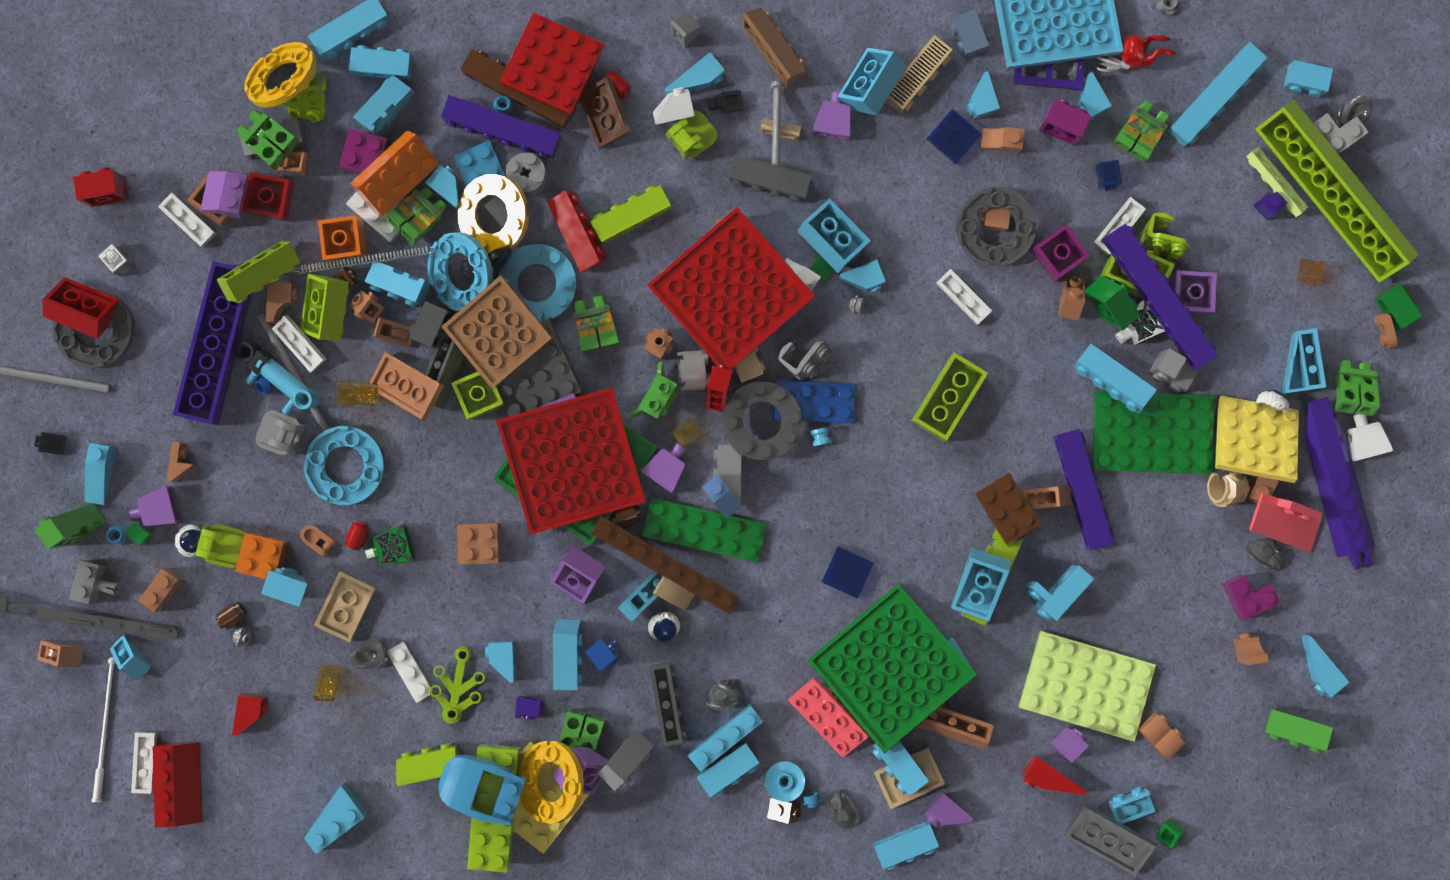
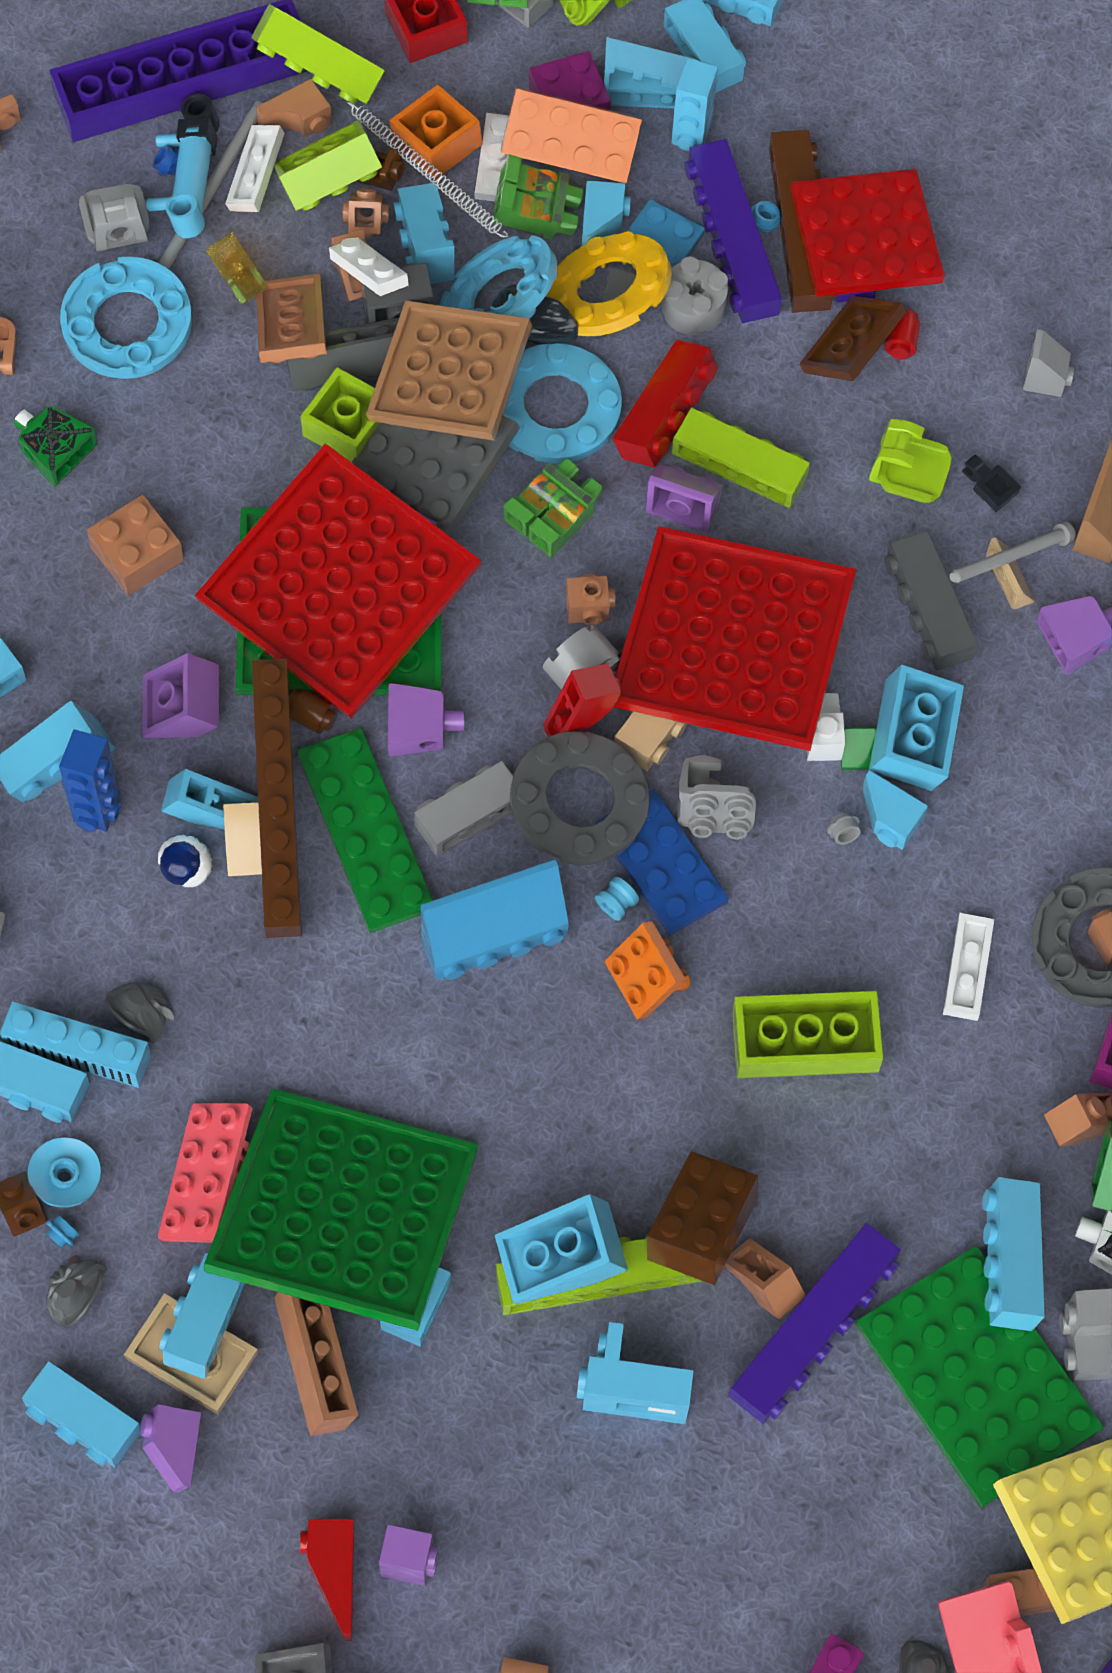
camera: 50 degrees right, 20 degrees down
nougat slope [276,151,310,177] -> none
red brick [345,520,371,551] -> none
bright green piece [628,362,678,419] -> none
dark grey brick [649,662,687,747] -> none
white slope [653,87,694,125] -> none
medium azure slope [665,52,725,95] -> none
clear yellow panel [671,417,701,448] -> none
medium blue slope [702,475,742,518] -> none
clear blue plate [821,546,874,599] -> none
yellowish green plate [1019,631,1156,742] -> none
tan helmet [1207,472,1250,507] -> none
none -> white plate [329,237,409,296]
none -> dark azure slope [421,859,569,980]
none -> orange plate [604,921,691,1020]
none -> medium lavender slope [645,464,723,533]
none -> medium azure brick [671,58,718,151]

